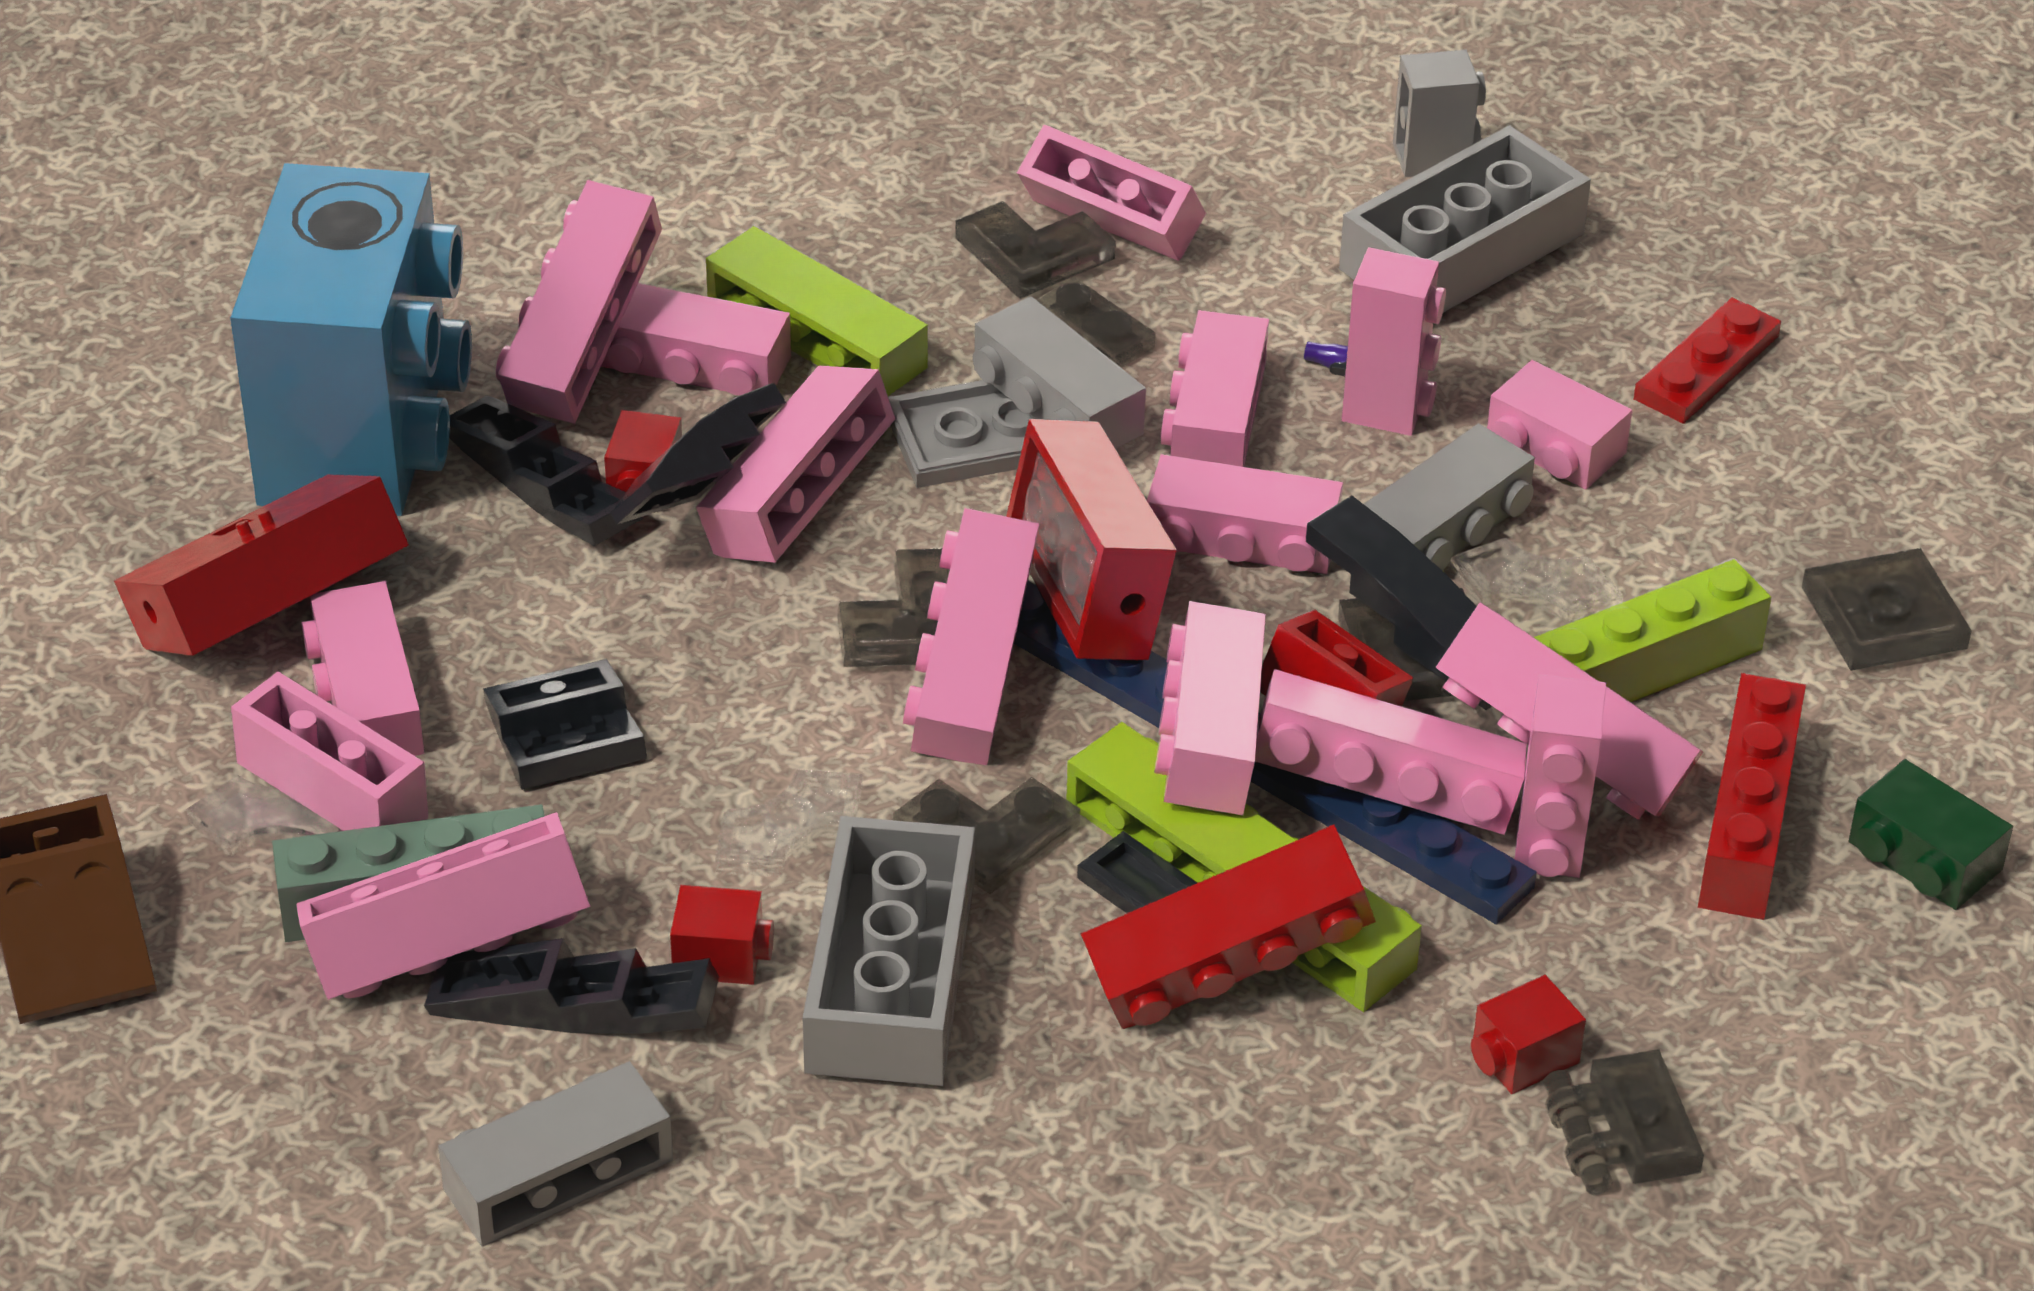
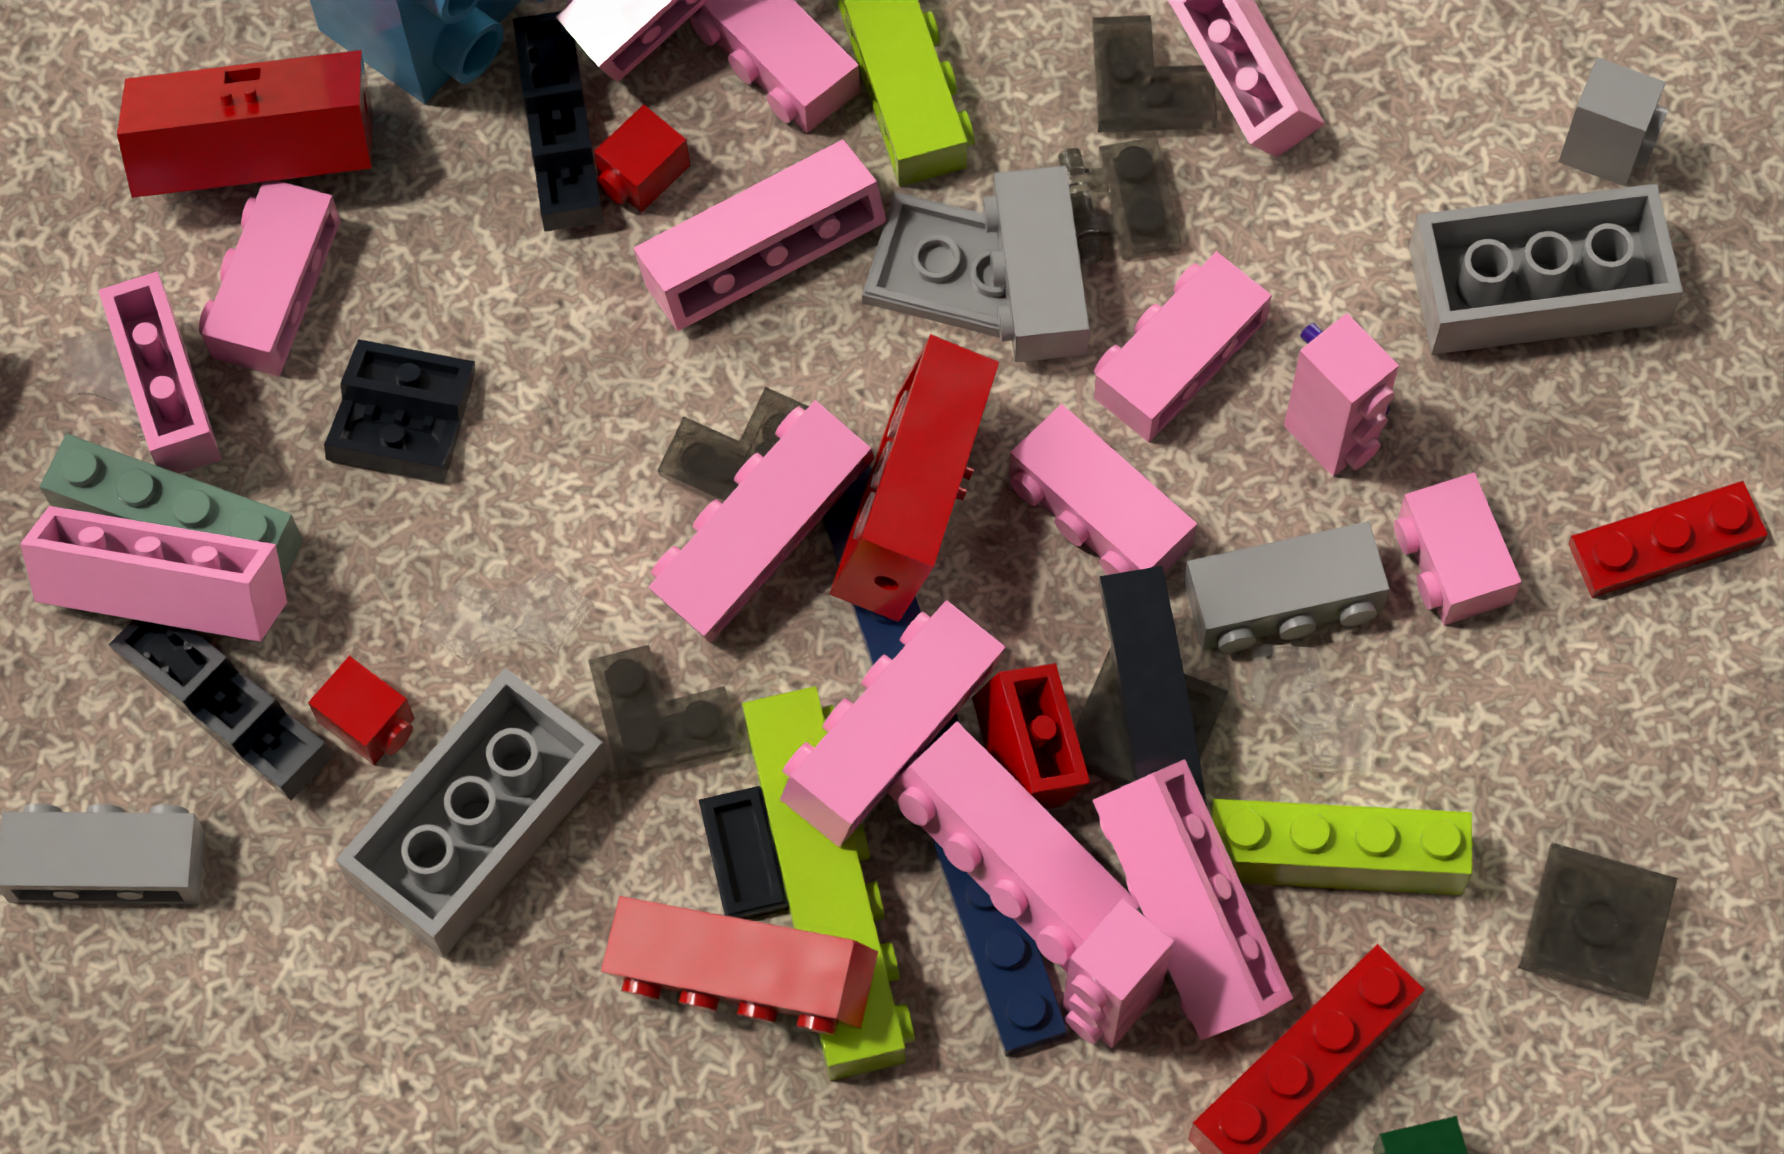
camera: 35 degrees right, 25 degrees up
black slope [611,383,786,524] -> none

